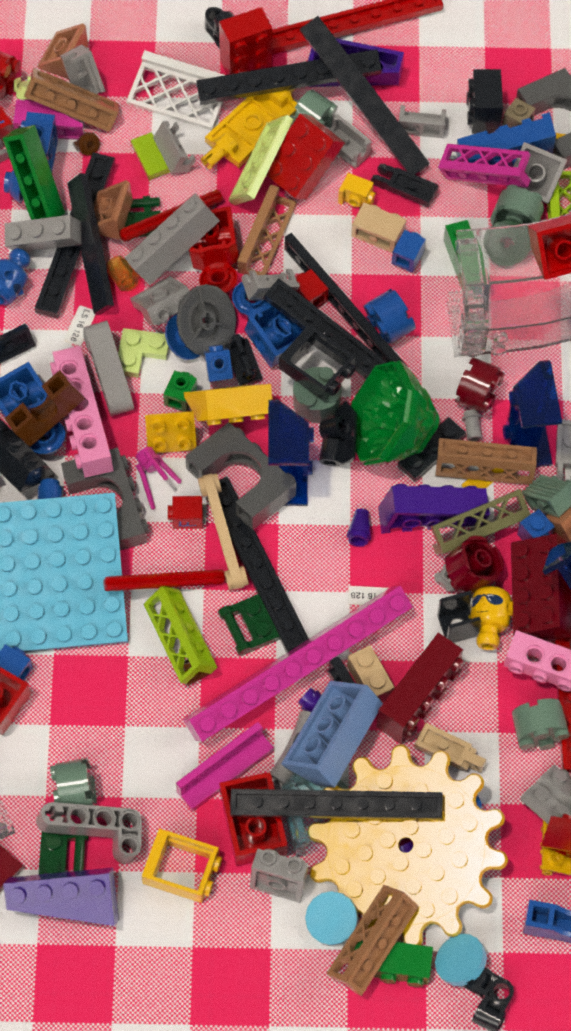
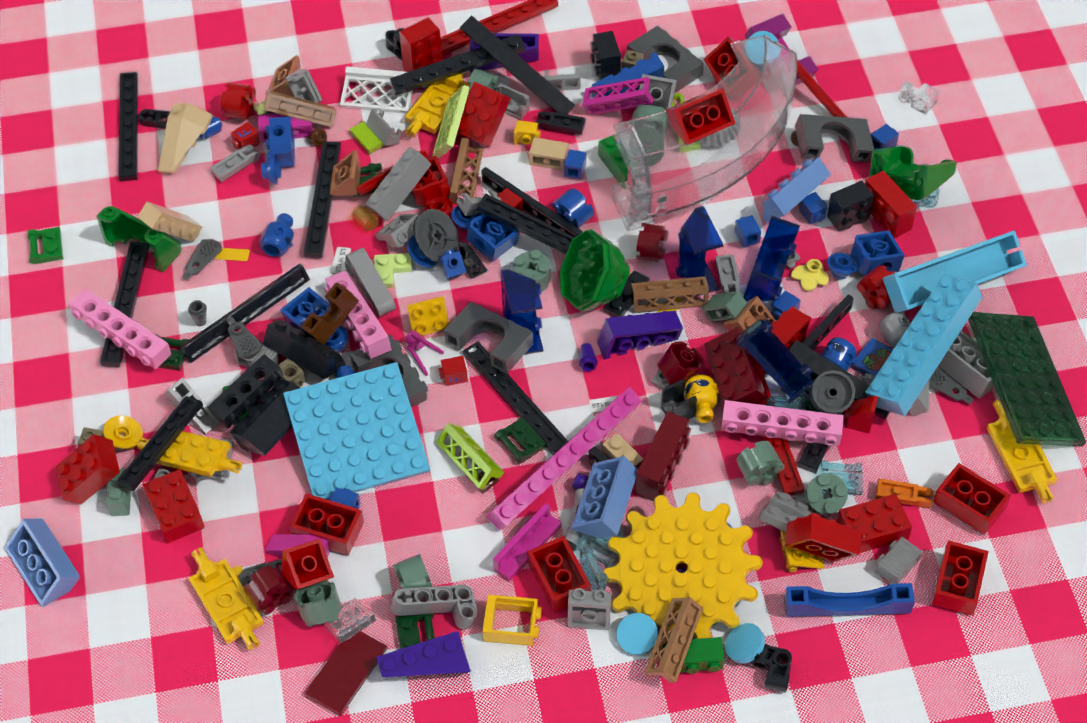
camera: 10 degrees left, 10 degrees down
green brick [3,125,65,220] -> none
light grey brick [5,215,82,252] -> none
black tile [67,173,114,314] -> none
red axle [103,569,225,591] -> none
green brick [163,370,197,412] -> none
yellow slope [184,384,274,425] -> none
tan piece [197,473,249,590] -> none
black tile [230,789,443,820] -> none
black window [279,324,356,401] -> none
black panel [319,401,357,466] -> none
tan hinge [414,723,486,773] -> none
olive fence [430,489,530,554] -> none
light grey pin [462,410,483,442] -> none
blue brick [517,509,555,540] -> none

